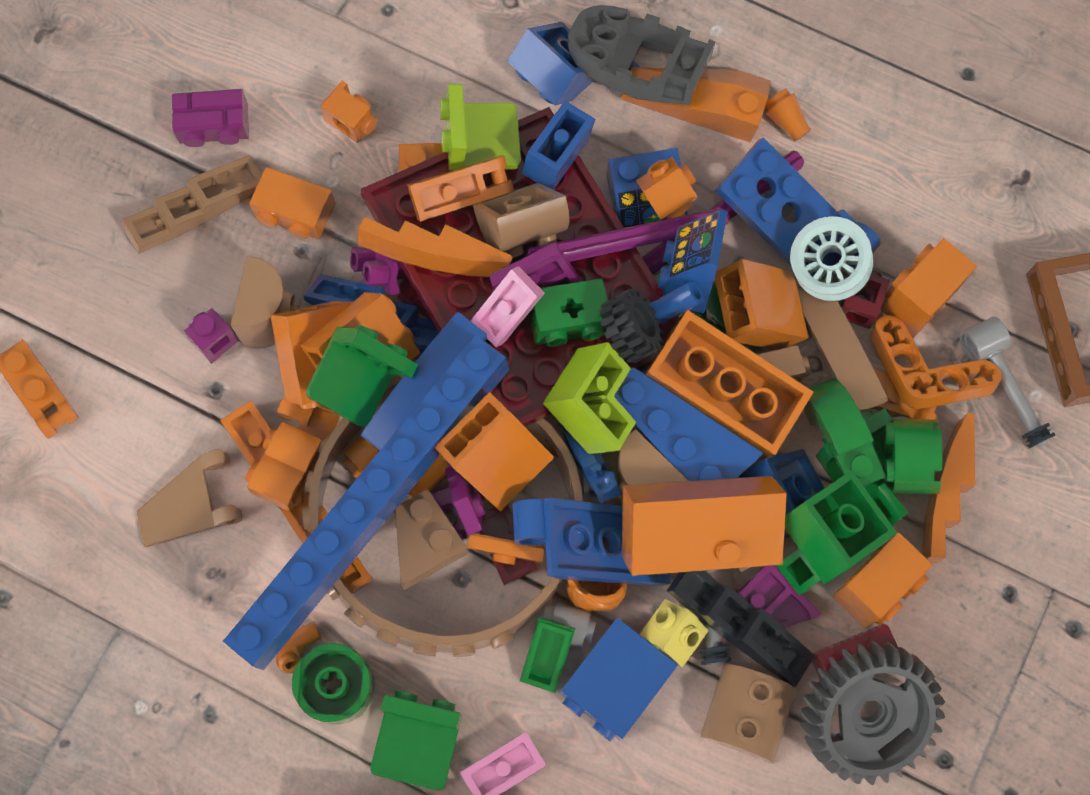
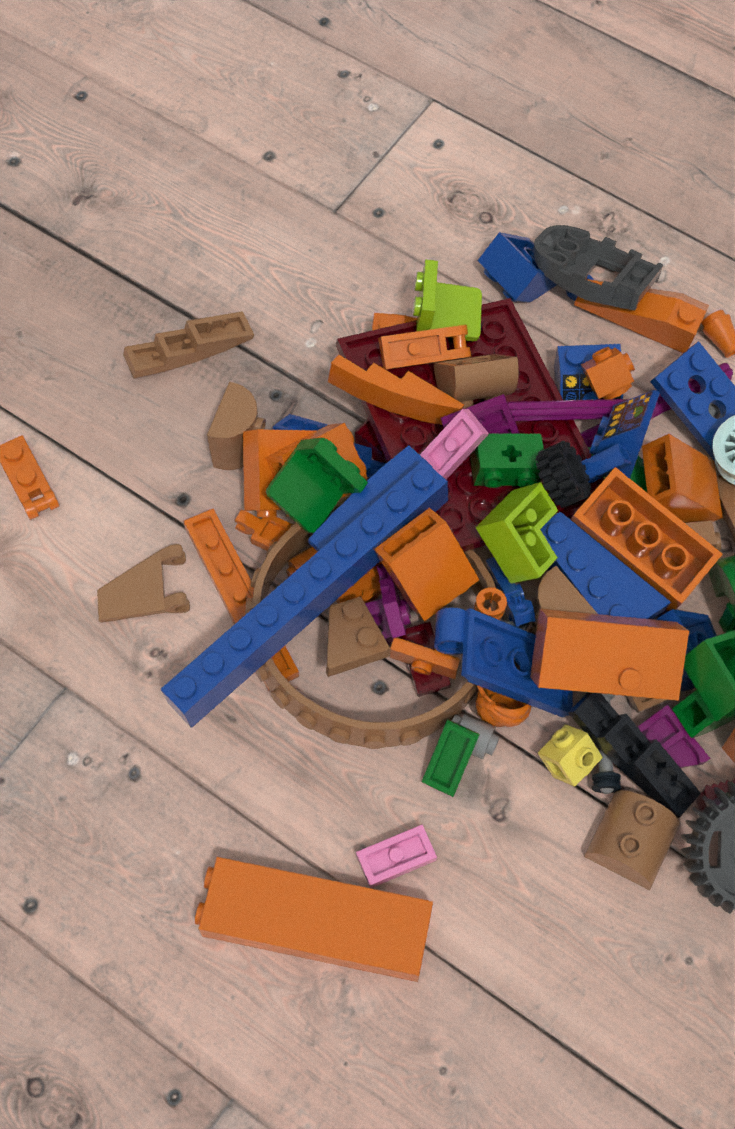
camera: 10 degrees right, 10 degrees down
magenta brick [172,89,249,147] -> none
magenta brick [184,308,239,364] -> none
orange brick [245,422,322,512] -> none
orange brick [249,167,336,240] -> none
orange arm [276,621,322,674] -> none
green brick [292,643,375,725] -> none
orange brick [320,80,378,143] -> none
magenta hips [350,247,406,295] -> none
green bracket [370,690,462,791] -> none
blue brick [522,101,596,190] -> none
blue brick [560,618,678,742] -> none
none -> orange bush [474,587,507,620]

